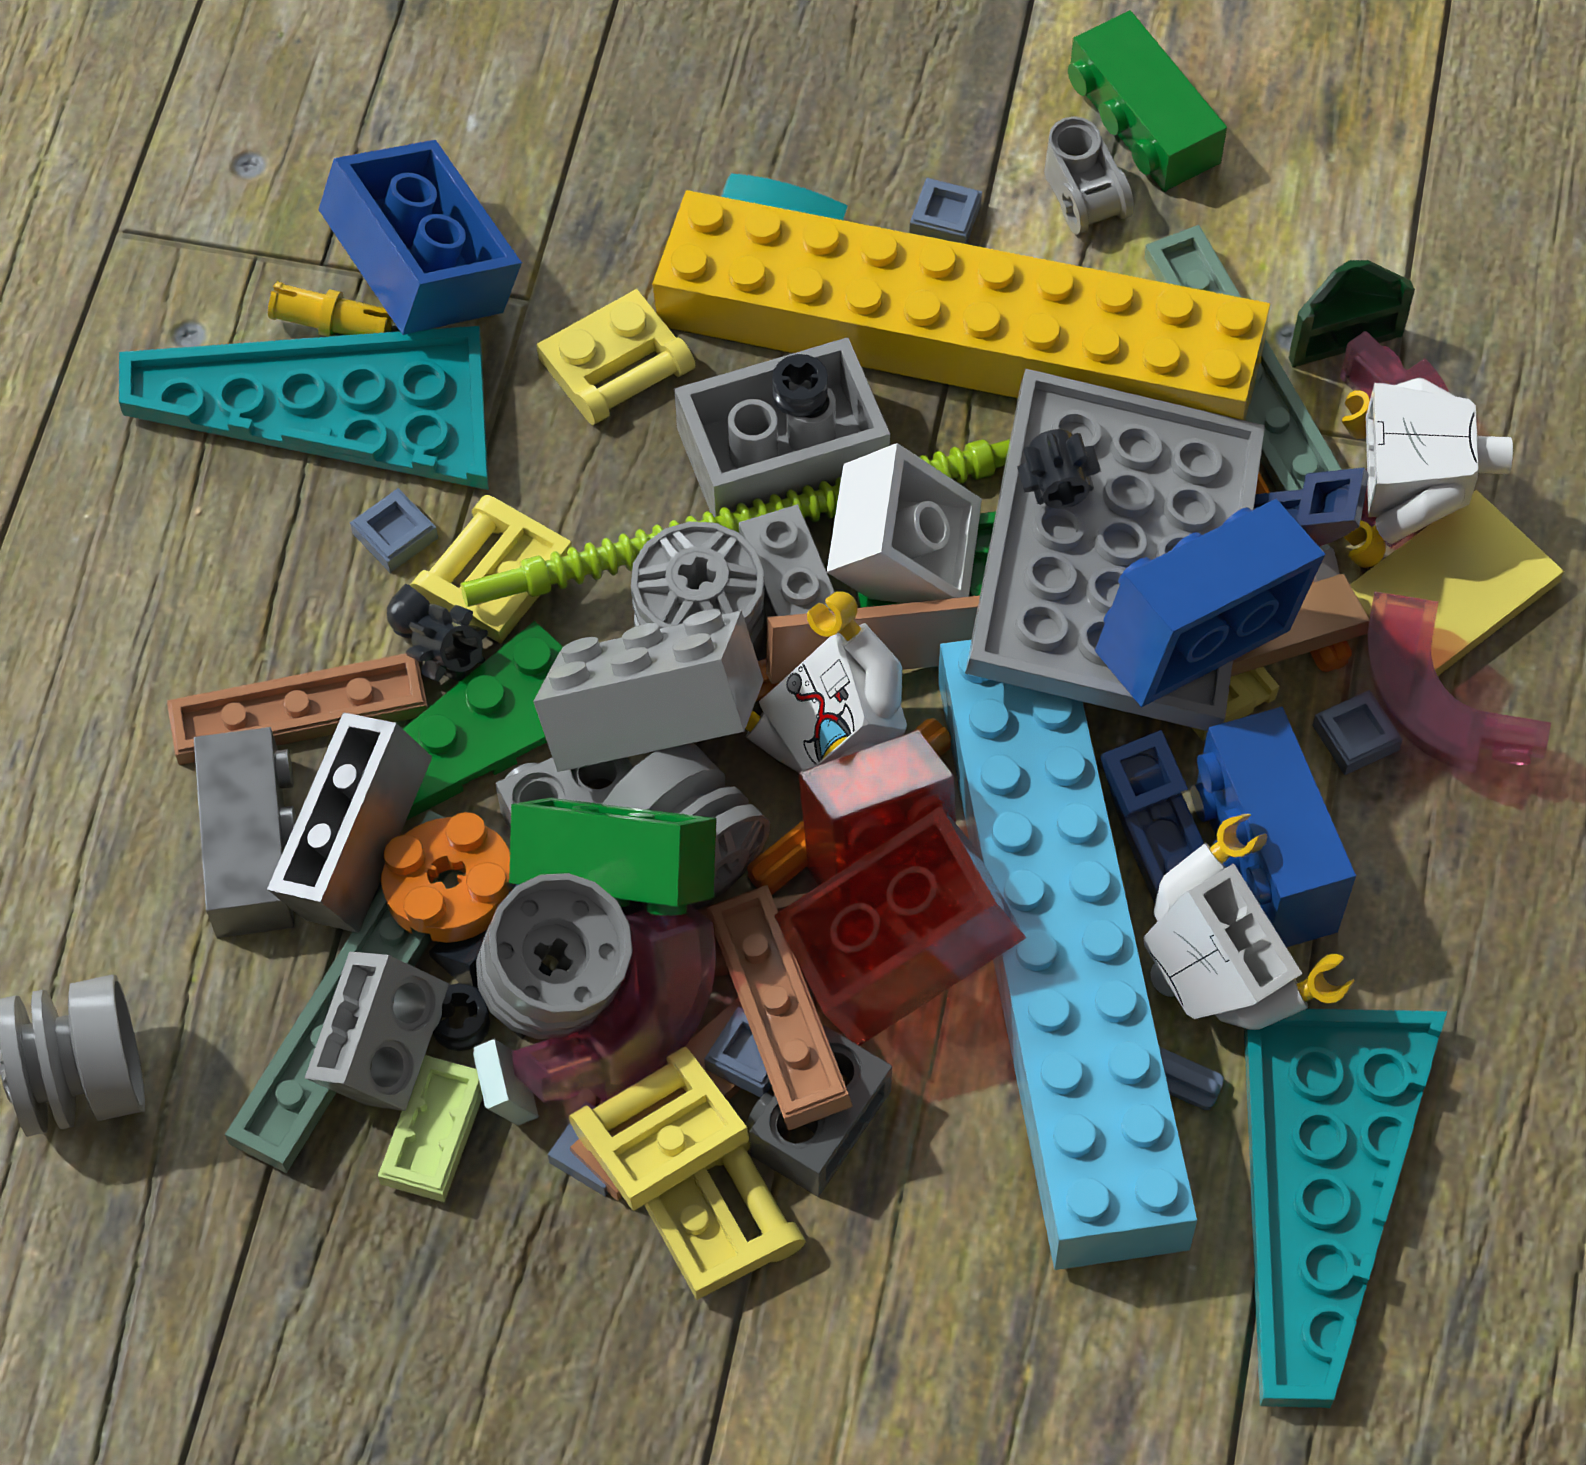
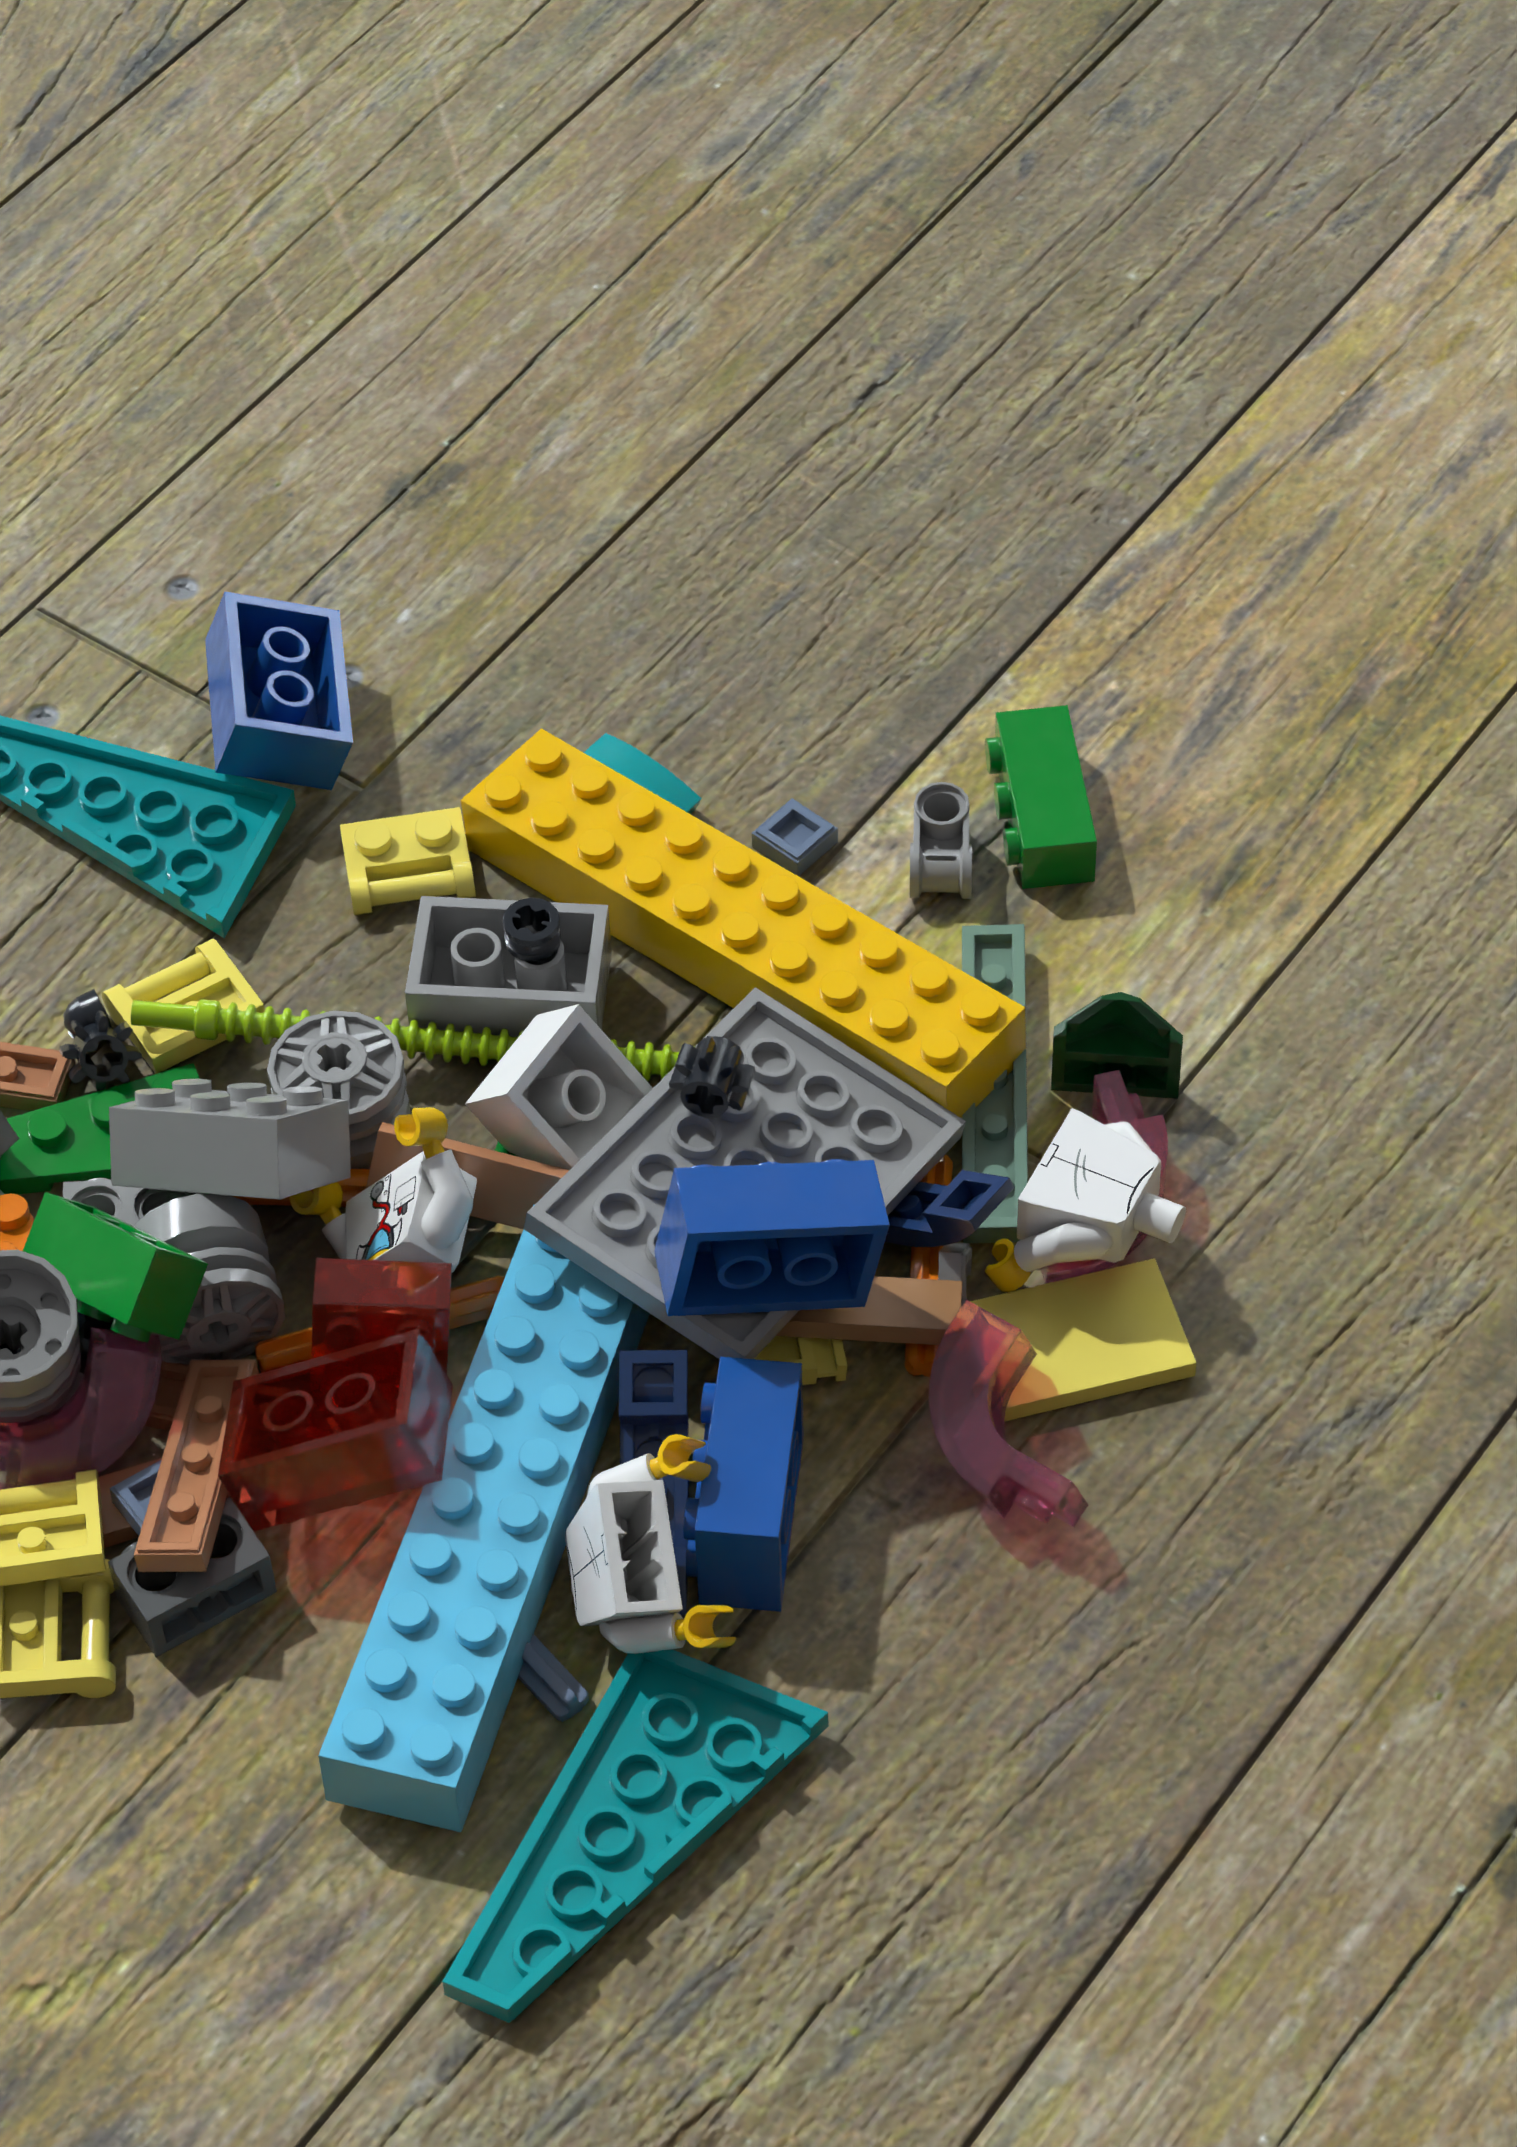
camera: 25 degrees right, 10 degrees down
yellow pin [268,281,393,337] -> none
sand blue tile [350,488,438,573] -> none
light grey brick [739,504,835,625] -> none
sand blue tile [1312,690,1403,775] -> none

